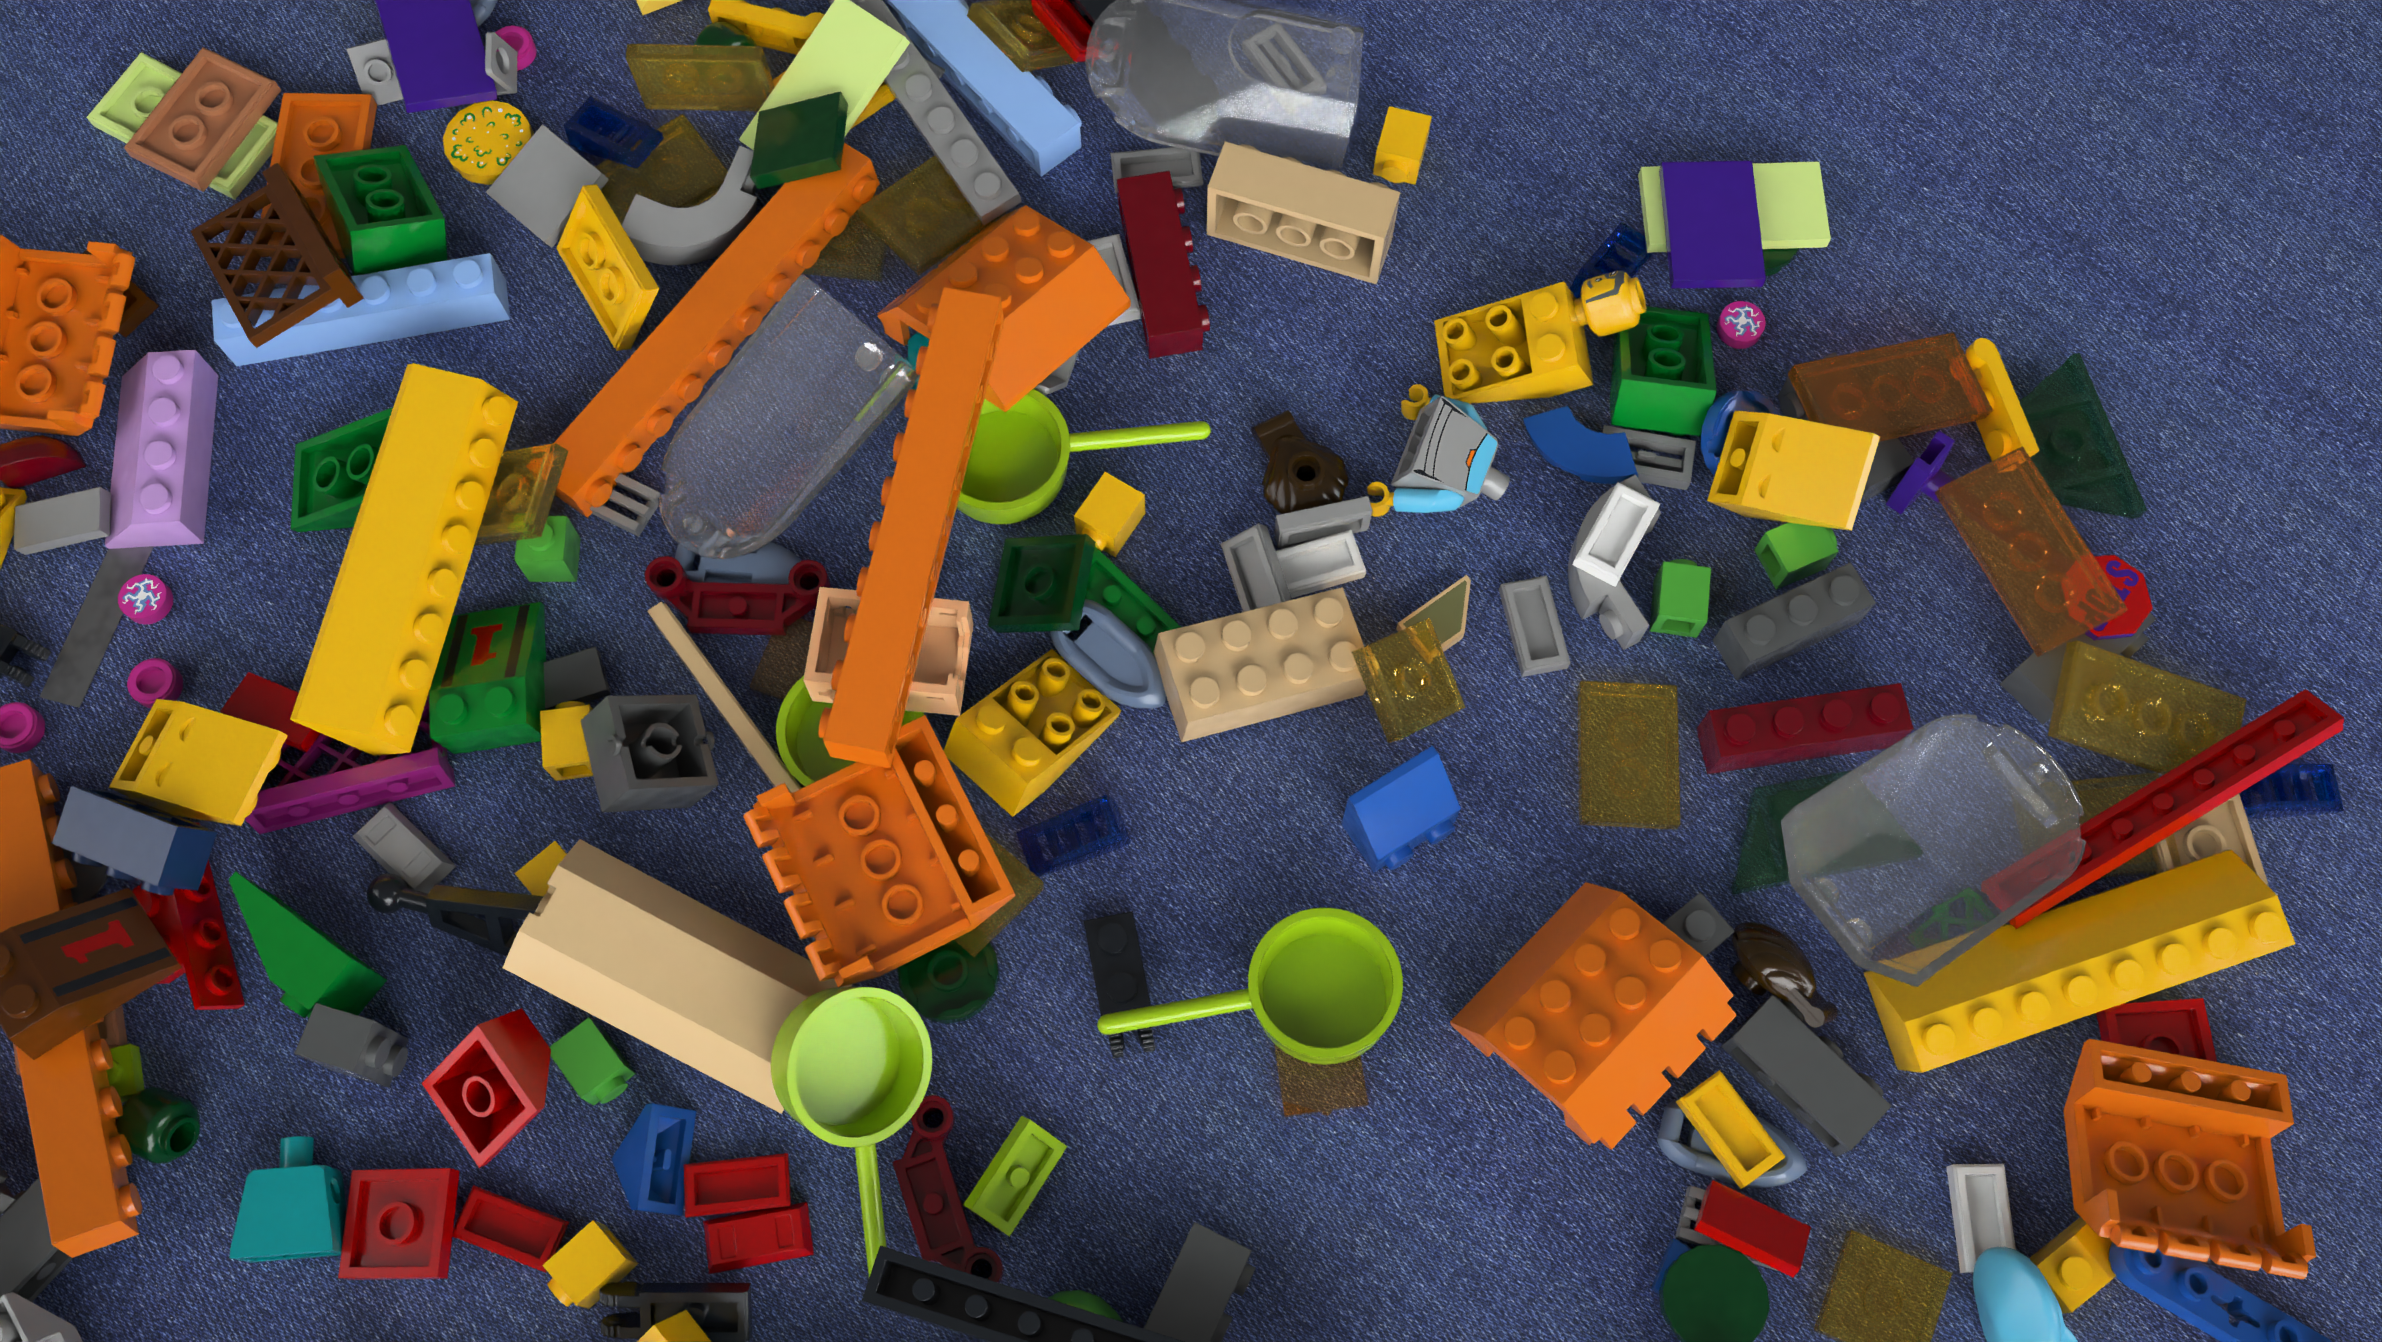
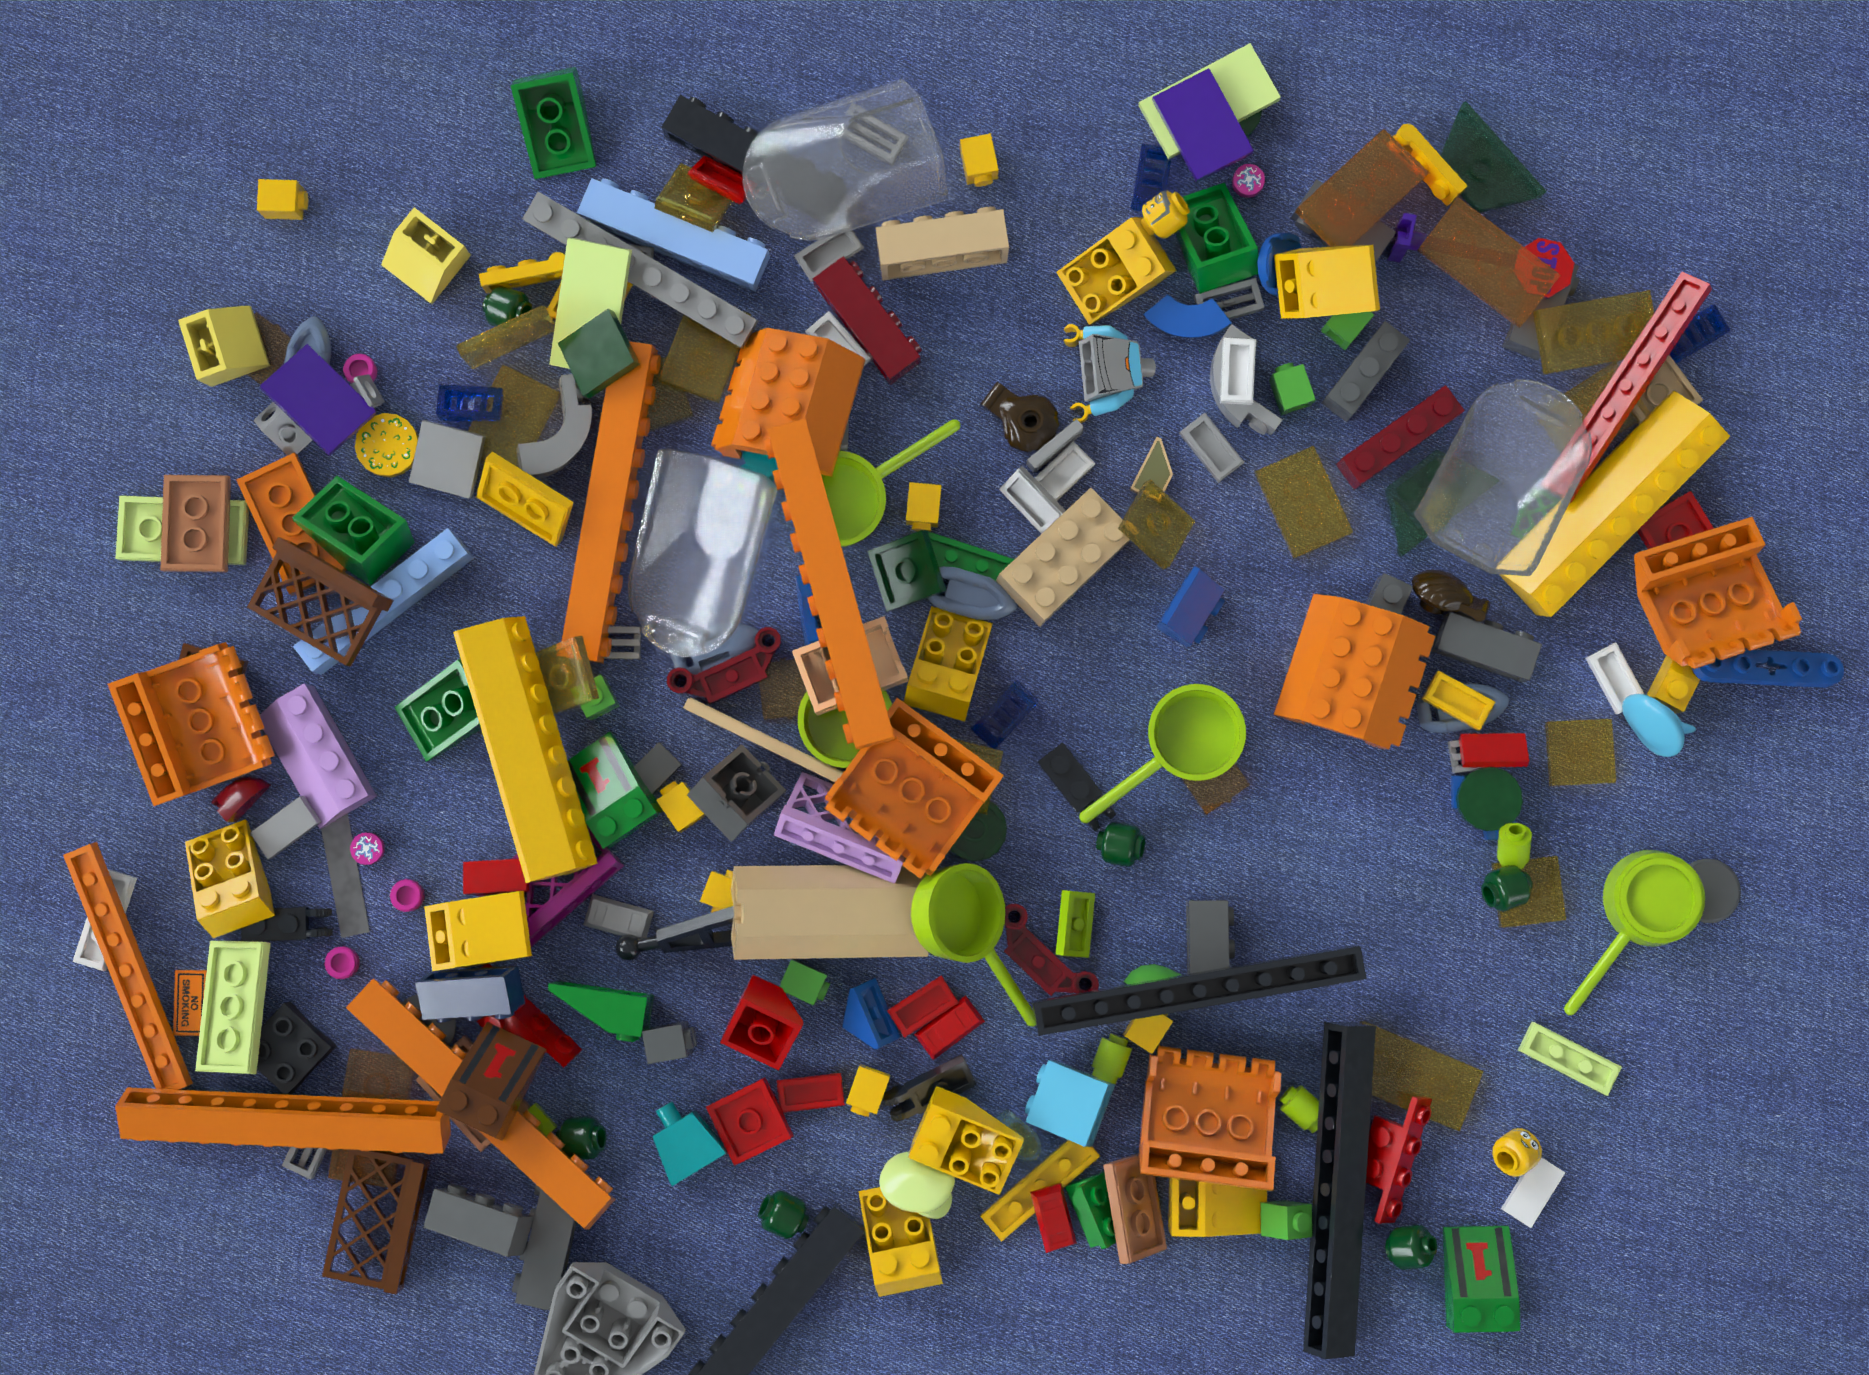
camera: 25 degrees left, 15 degrees up
none -> lavender fence [774,772,905,884]
none -> dark green head [1096,822,1146,867]

